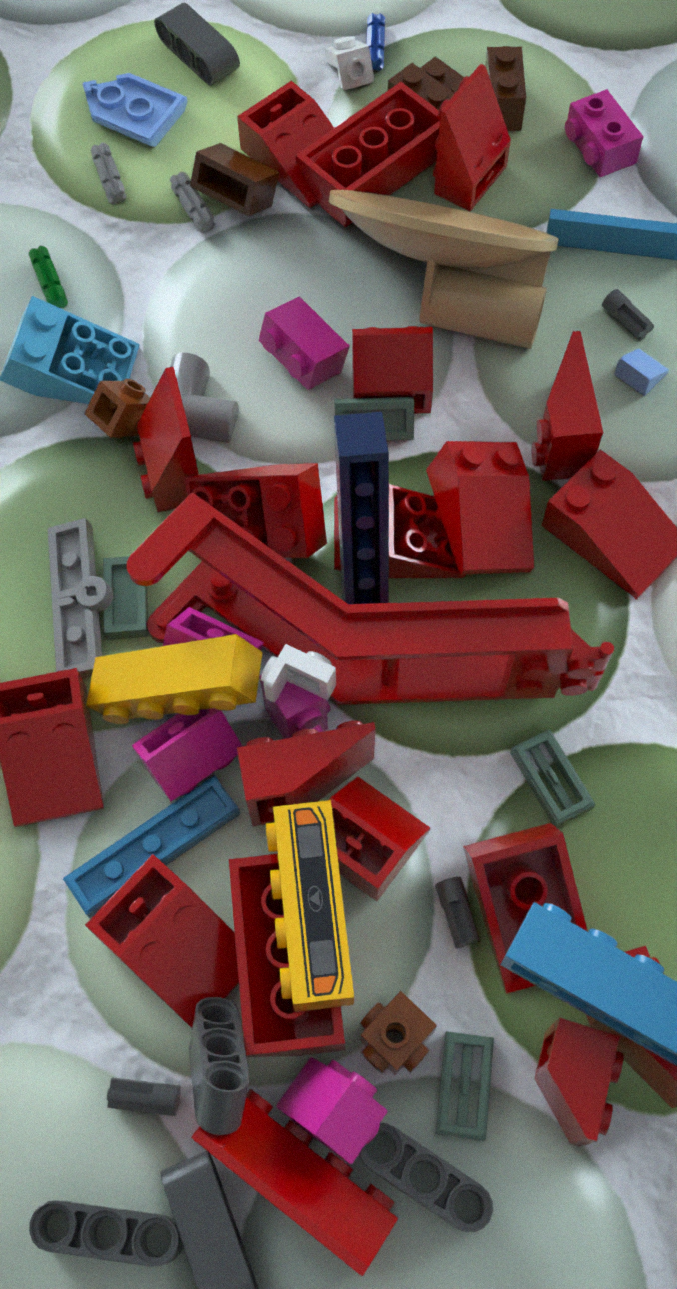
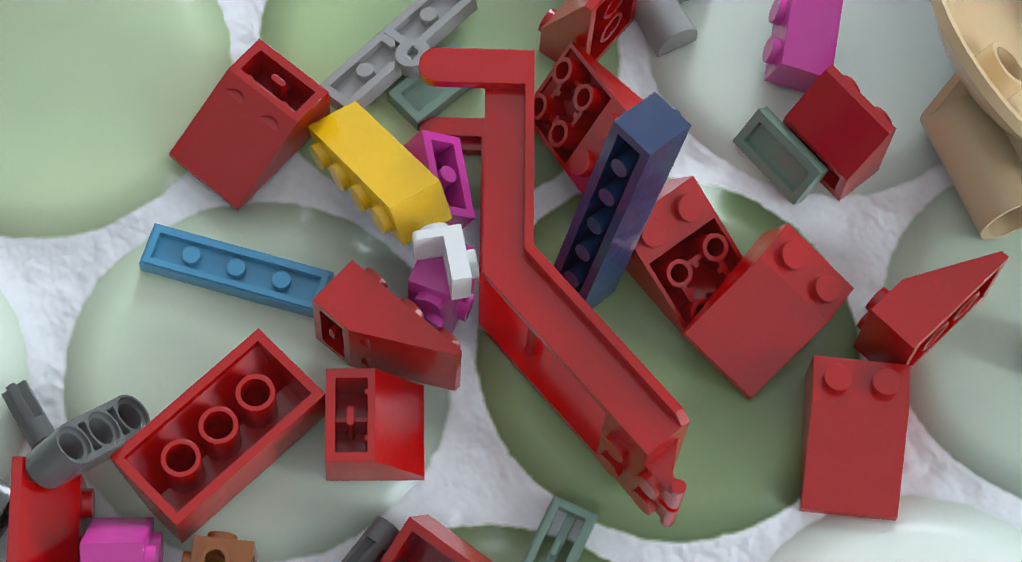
camera: 45 degrees right, 0 degrees up
red slope [85,854,239,1028] -> none
dark pink brick [131,708,242,802] -> none
brick [266,800,354,1012] -> none

